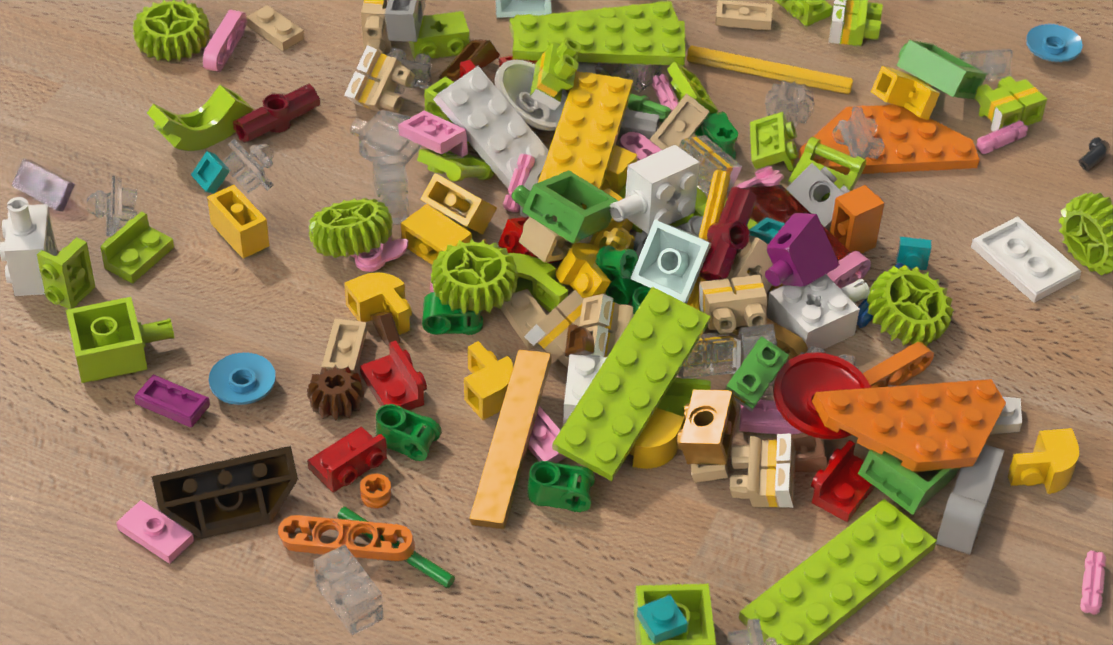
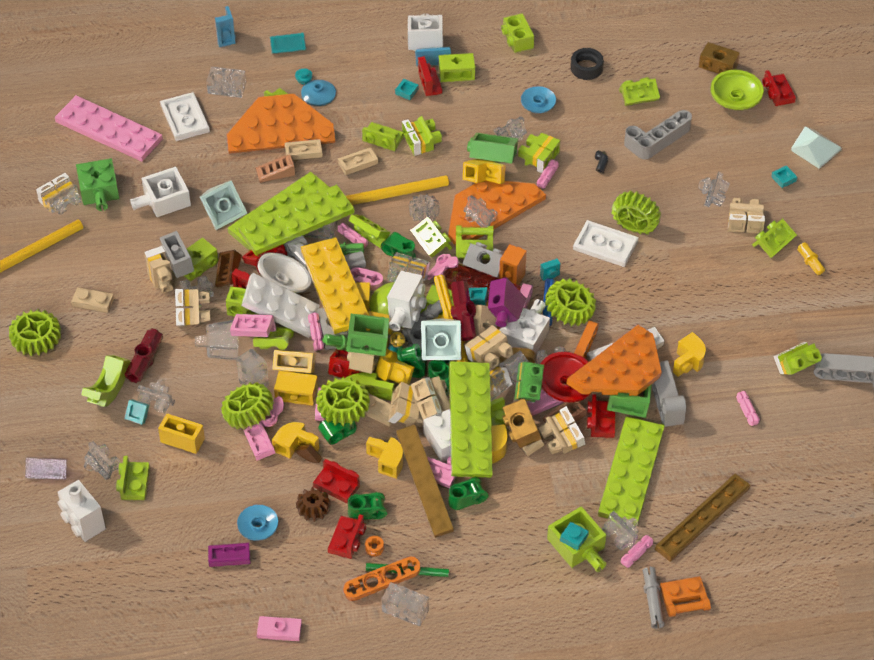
camera: 30 degrees left, 5 degrees up
lime bracket [37,237,96,309] -> none
lime brick [66,297,175,383] -> none
dark brown wedge [151,446,298,539] -> none
bright pink beam [203,10,247,72] -> none
tan plate [321,319,367,373] -> none
lime hips [530,37,581,110] -> none
reddish brown tile [565,324,594,357] -> none
tan plate [650,93,710,150] -> none
none -> bright pink plate [243,422,275,460]

